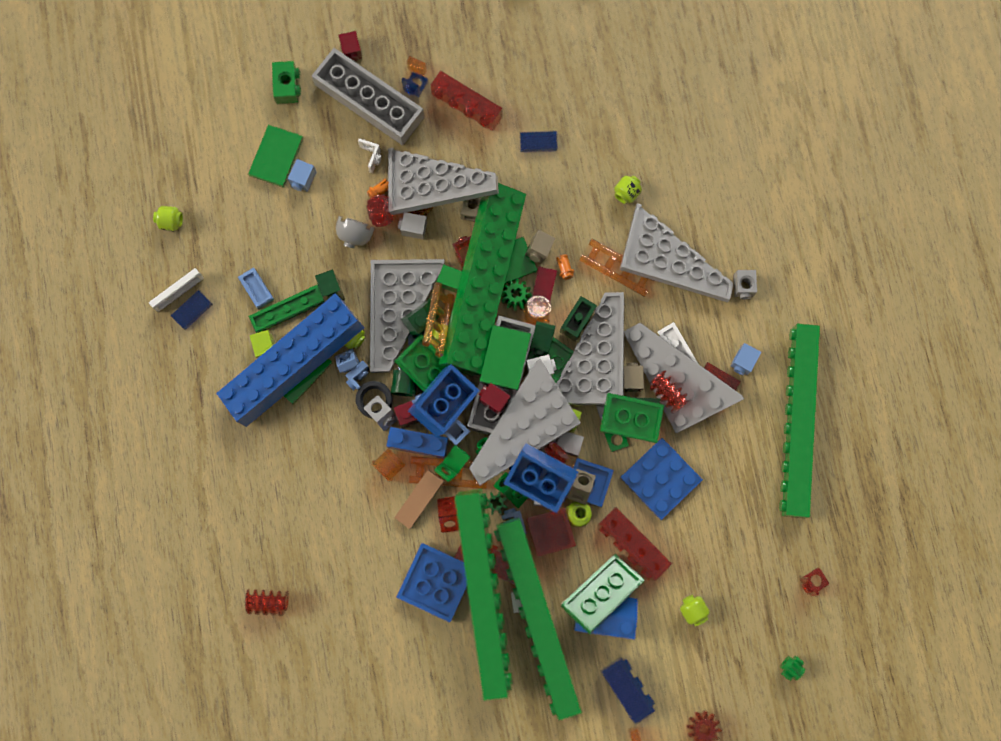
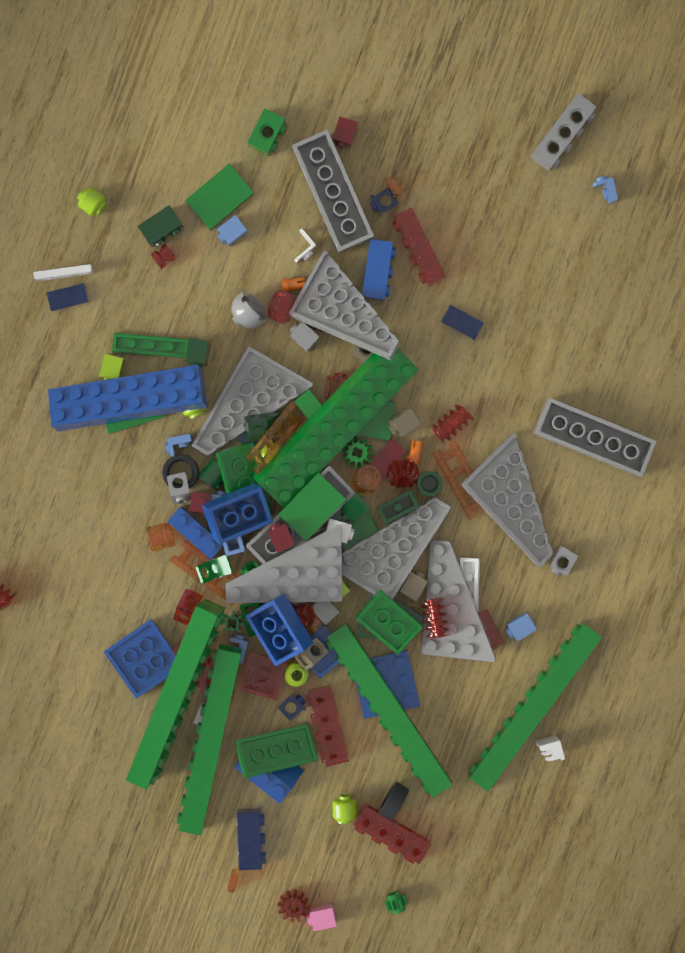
camera: 35 degrees right, 10 degrees up
medium blue tile [238,267,274,309] -> none
medium blue bracket [335,348,360,373] -> none
medium nougat tile [394,470,444,529] -> none
lime head [614,176,642,204] -> none
clear red bracket [800,568,829,596] -> none
none -> dark green brick [137,205,184,248]
none -> clear red wheel [150,243,177,270]
none -> clear blue bracket [278,692,306,721]
none -> bright pink brick [307,903,336,931]
none -> green brick [326,622,453,798]
none -> clear red brick [353,802,431,864]
none -> blue brick [362,239,396,301]
none -> black tyre [378,782,409,821]
none -> clear red gear [386,458,419,490]
none -> dark green piece [417,471,442,496]
none -> clear red piece [431,404,474,445]
none -> light grey brick [532,398,657,477]
none -> white hinge [535,735,565,761]

